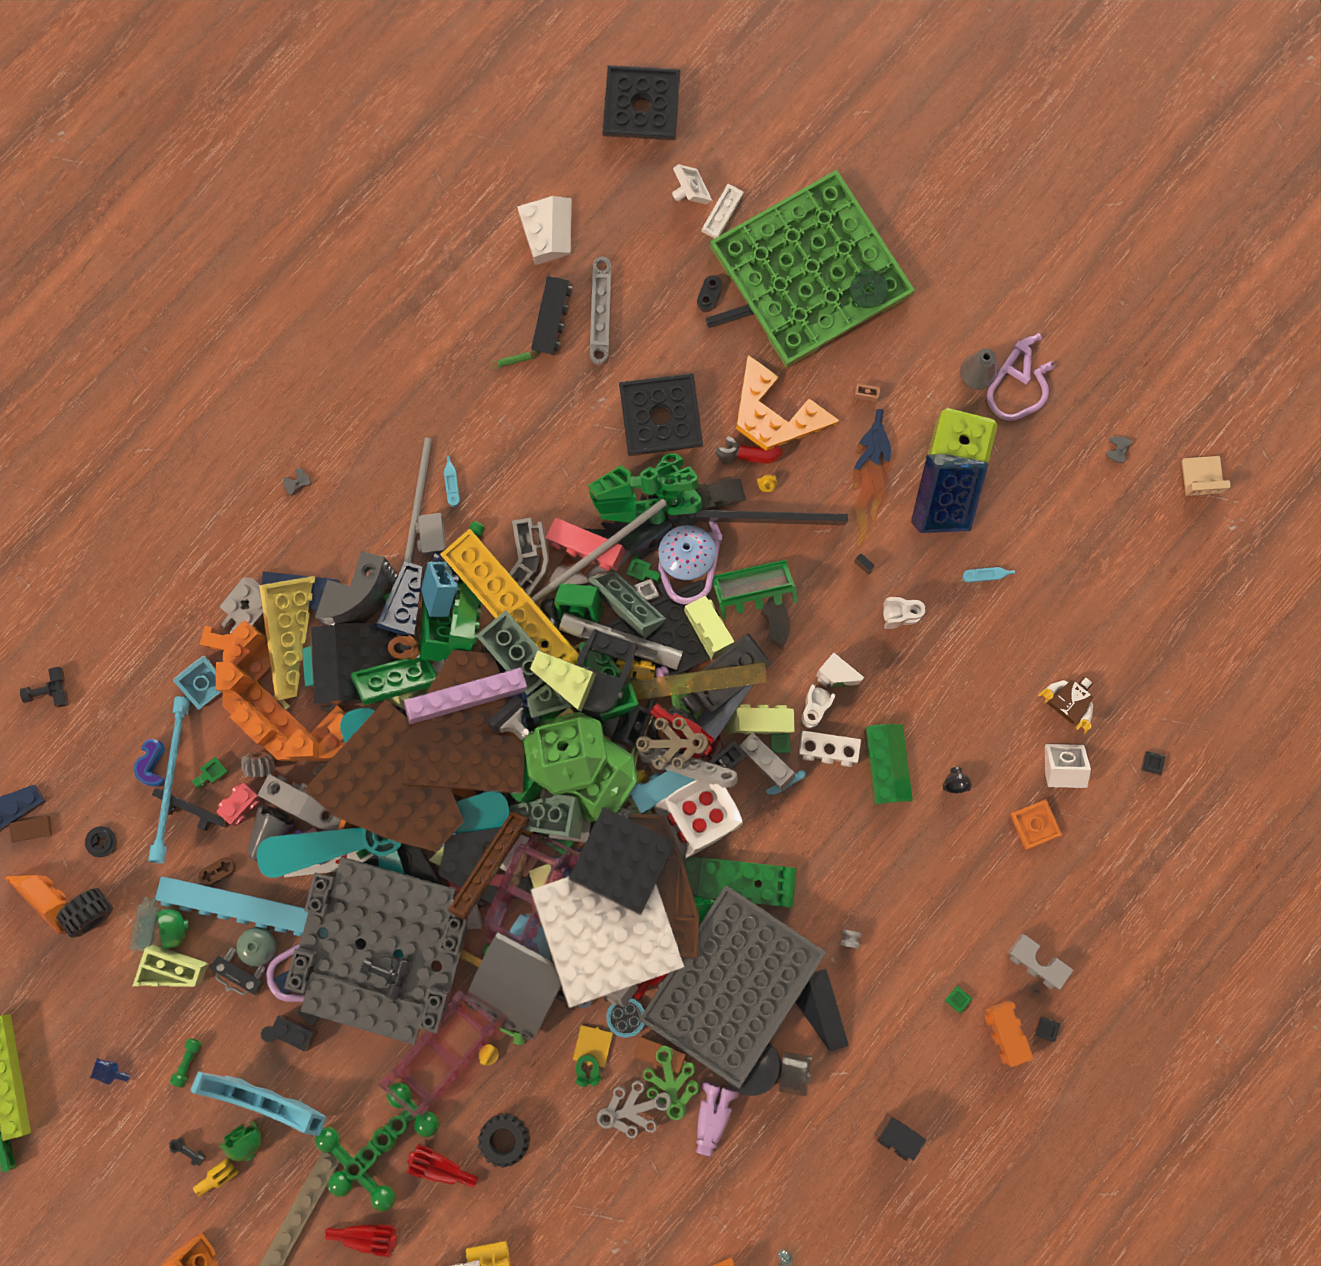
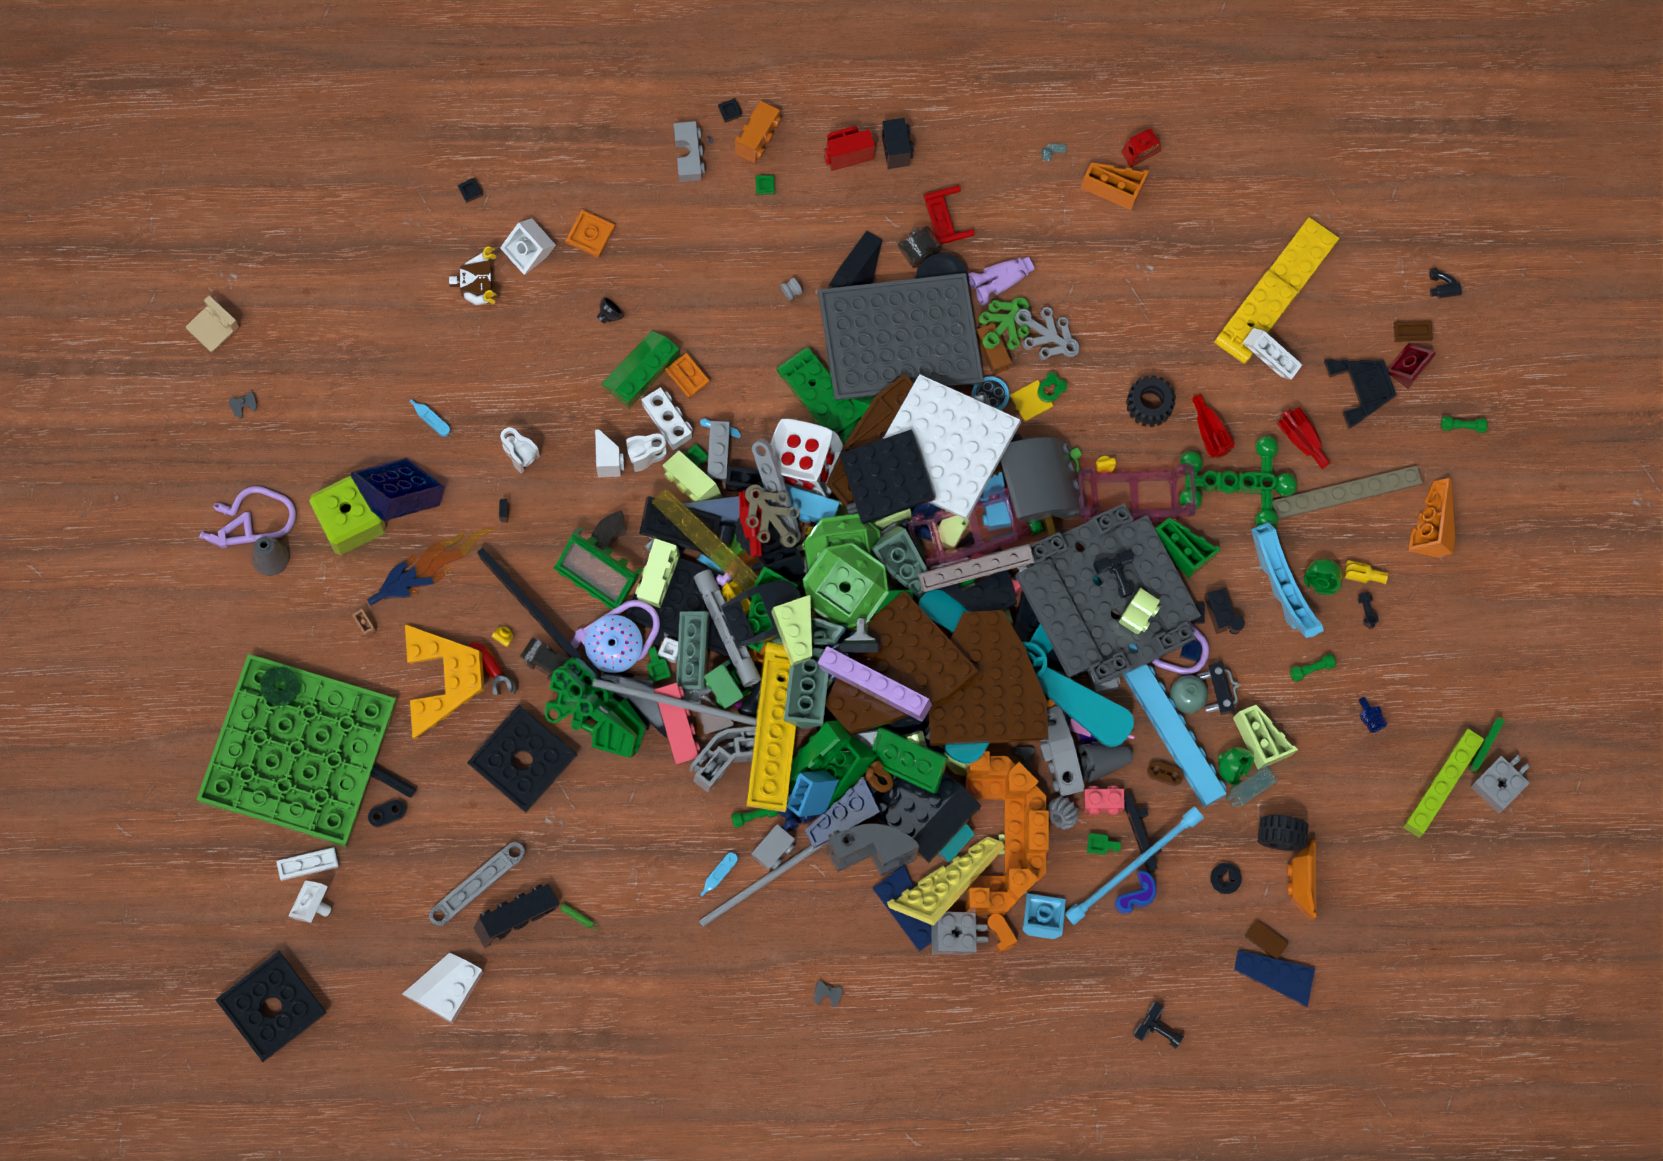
camera: 140 degrees left, 5 degrees down
none -> orange plate [665,353,710,399]
none -> red brick [824,126,875,171]
none -> red plate [923,185,975,245]
none -> yellowish green brick [1118,588,1160,635]
none -> green wedge [1155,517,1221,579]

